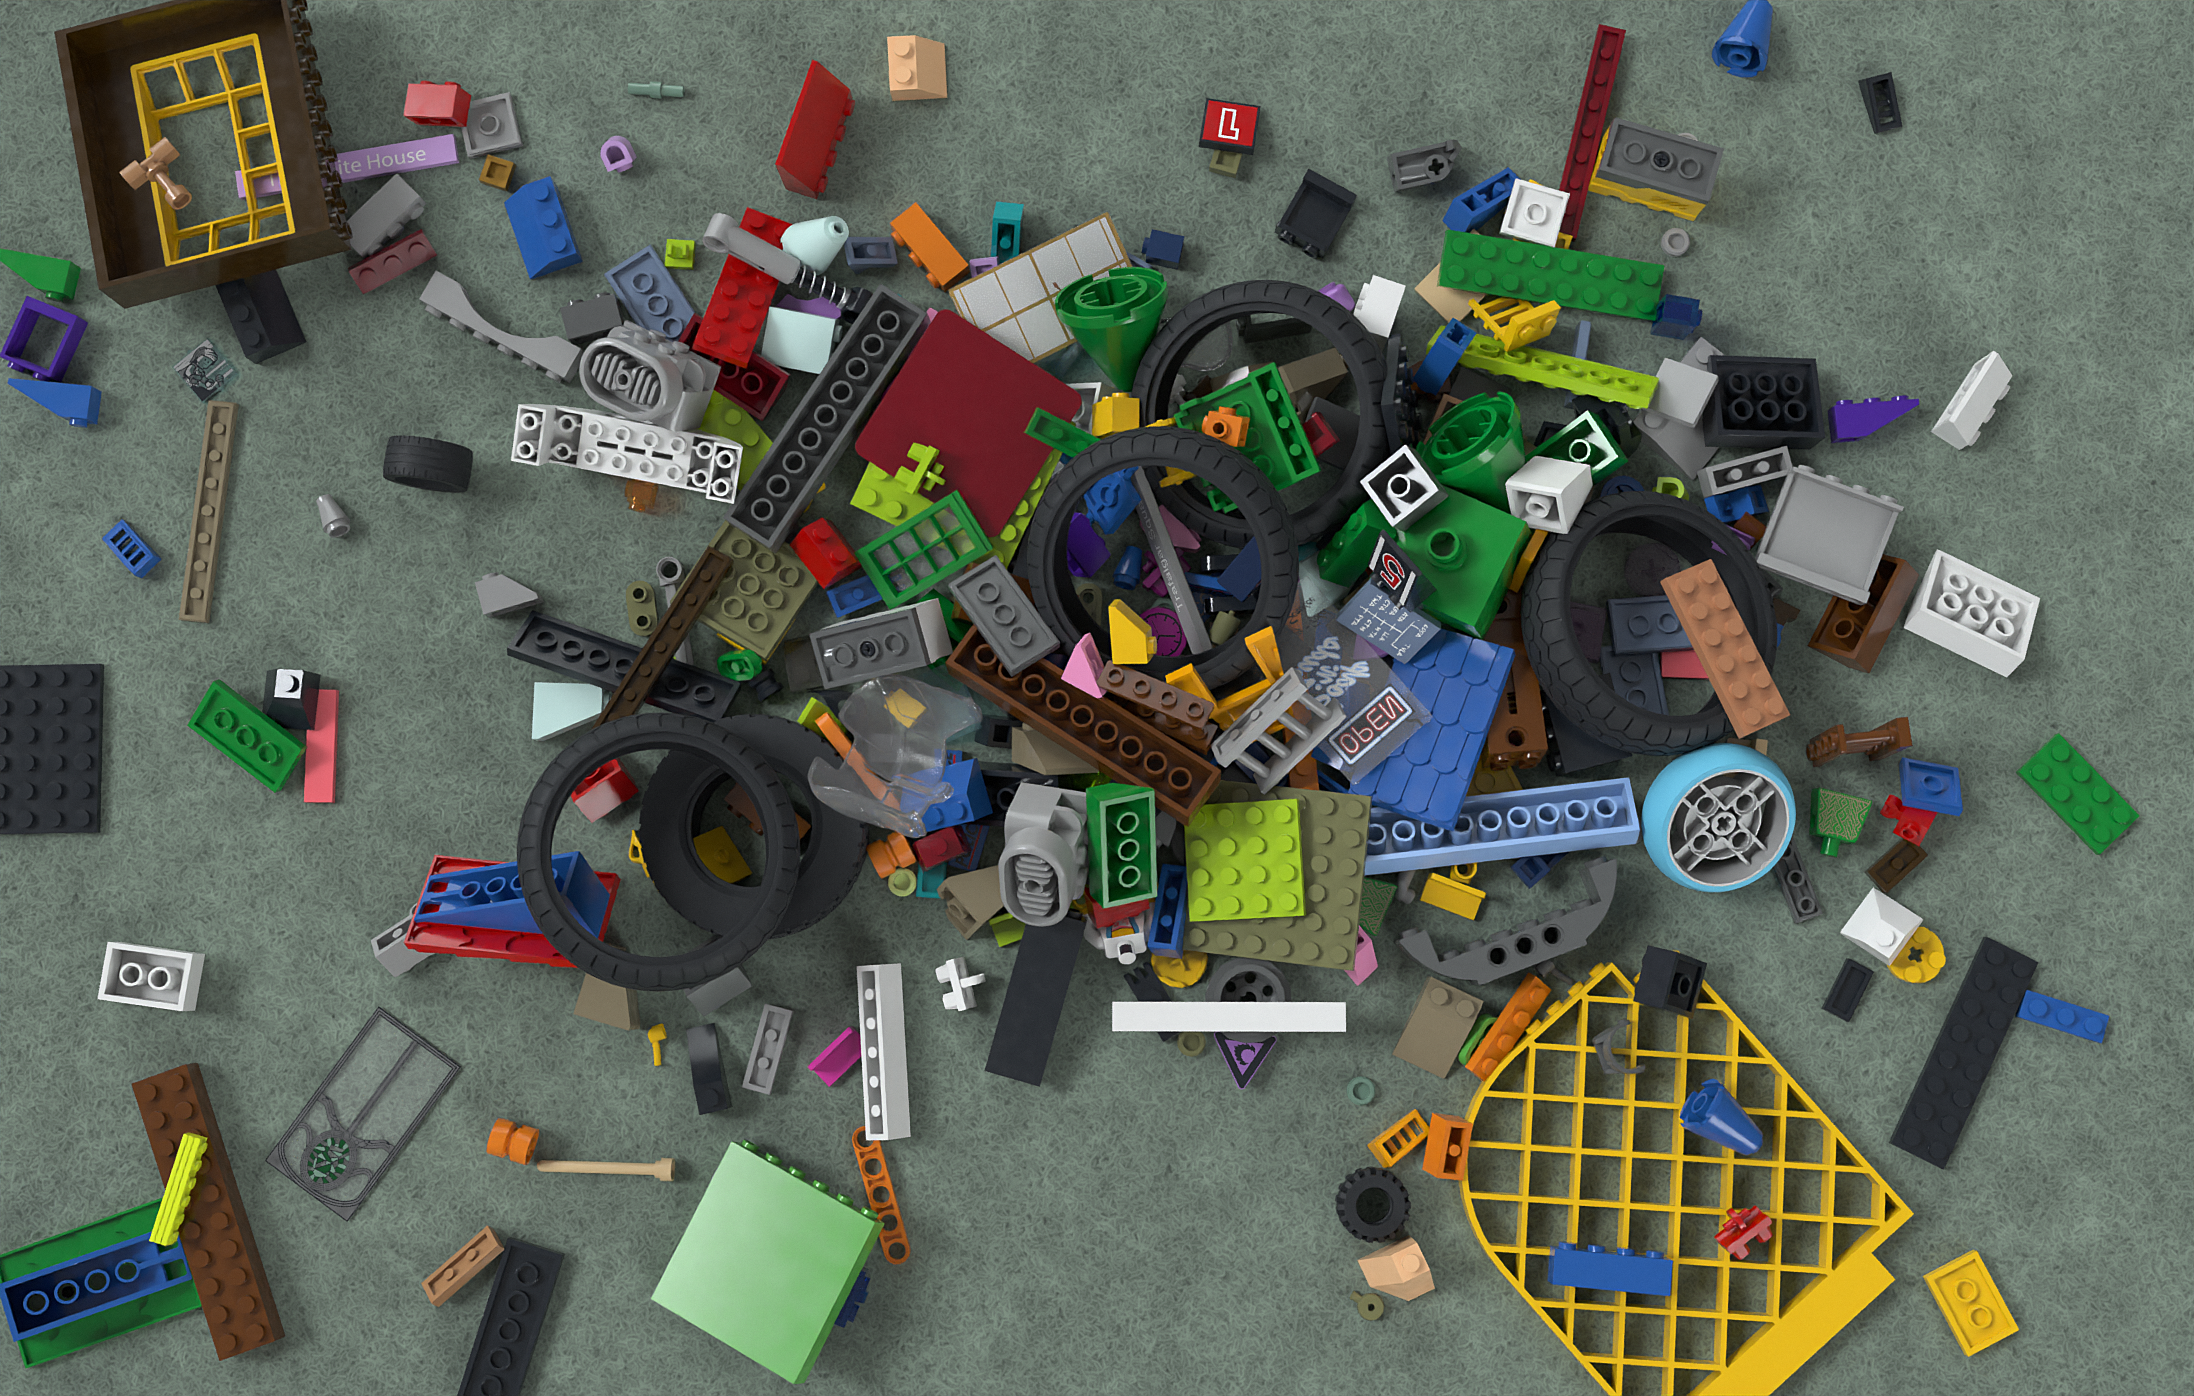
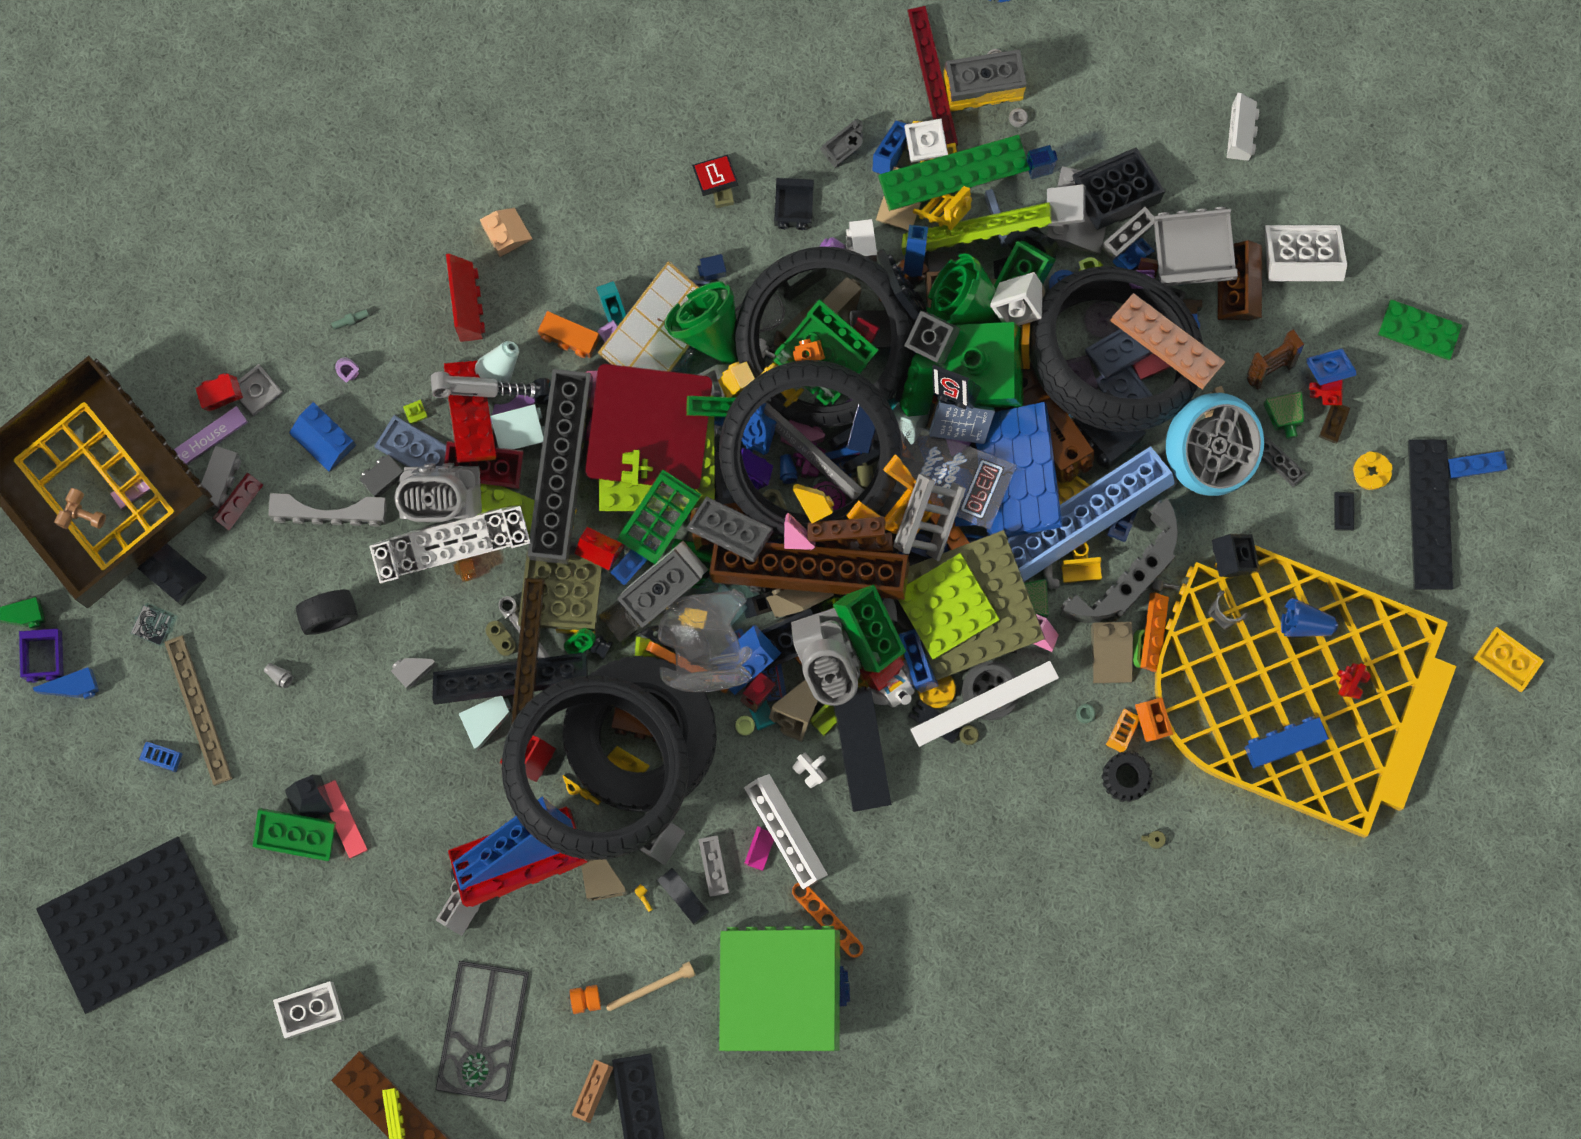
camera: 30 degrees left, 5 degrees down
pearl gold plate [479,155,516,191] -> none
sand blue slope [844,237,898,274] -> none
orange wheel [866,829,917,879] -> none
black piece [1214,1031,1277,1089] -> none
light nougat slope [1357,1235,1435,1301] -> none
dark purple slope [1828,395,1919,443] -> none
white slope [1840,887,1923,966] -> none

